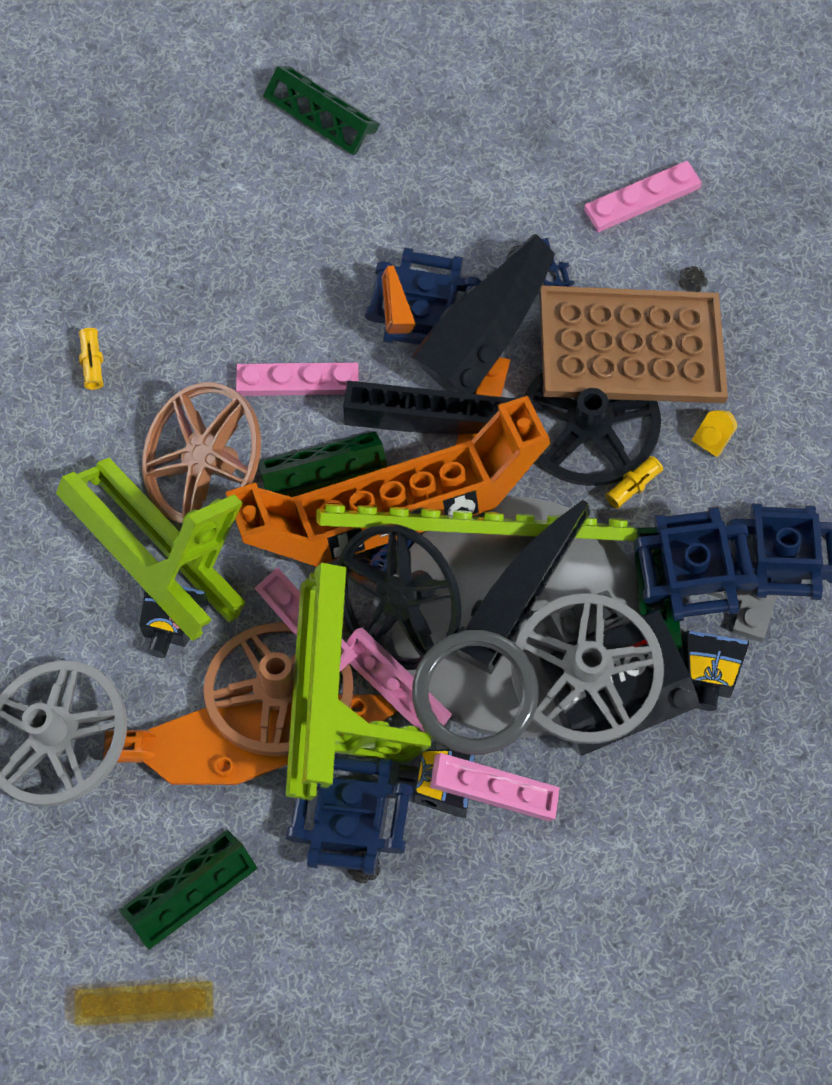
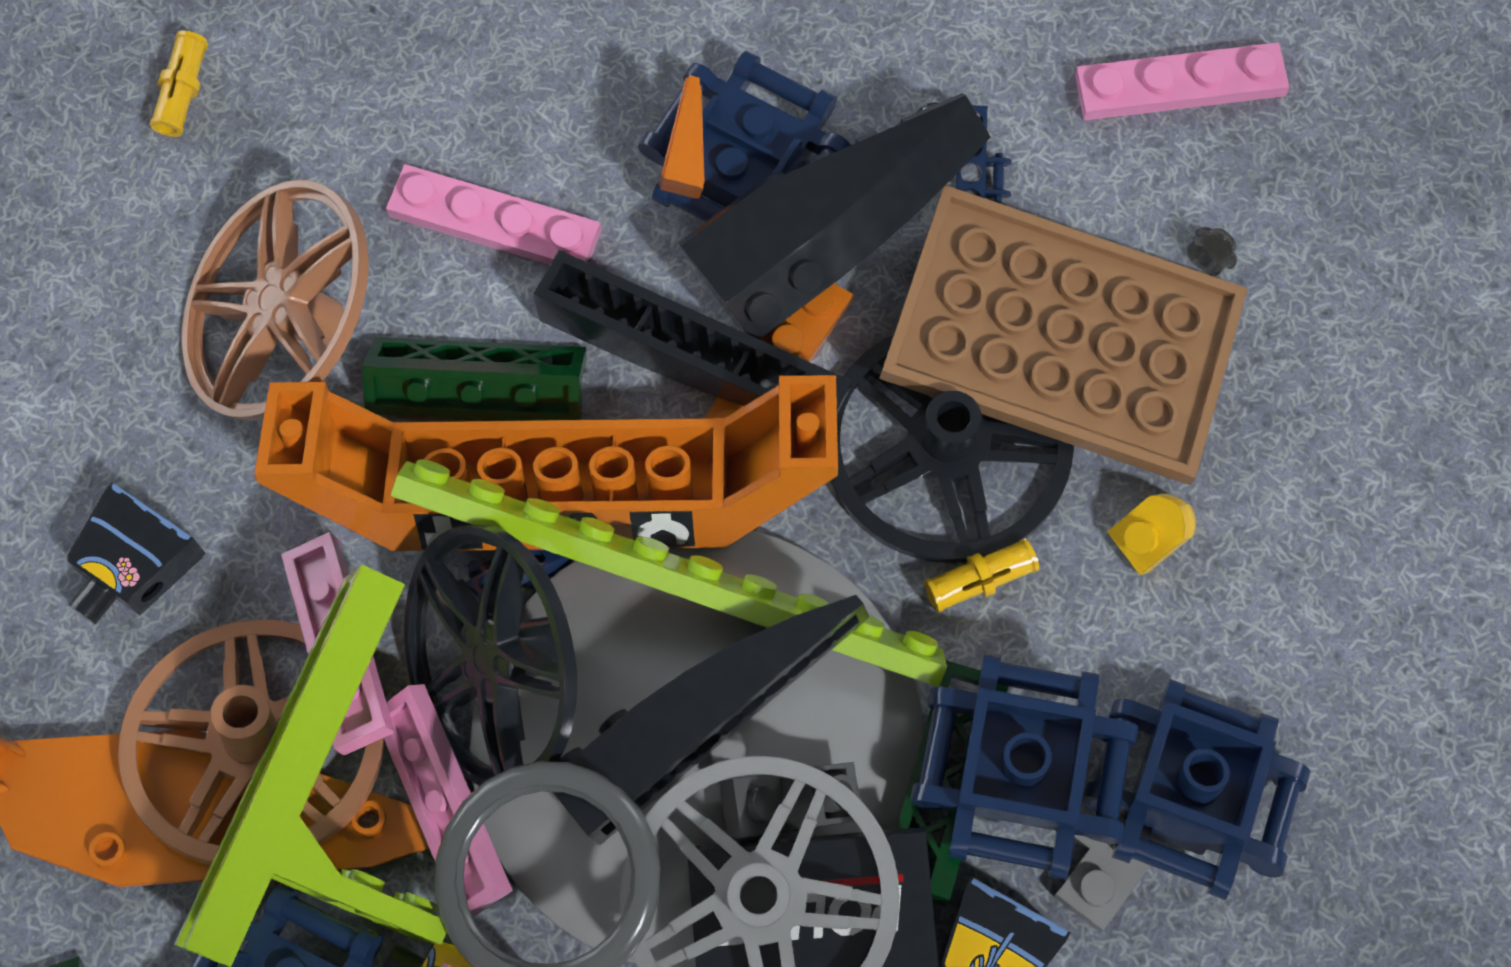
camera: 20 degrees right, 5 degrees up
lime piece [56,457,246,641] -> none

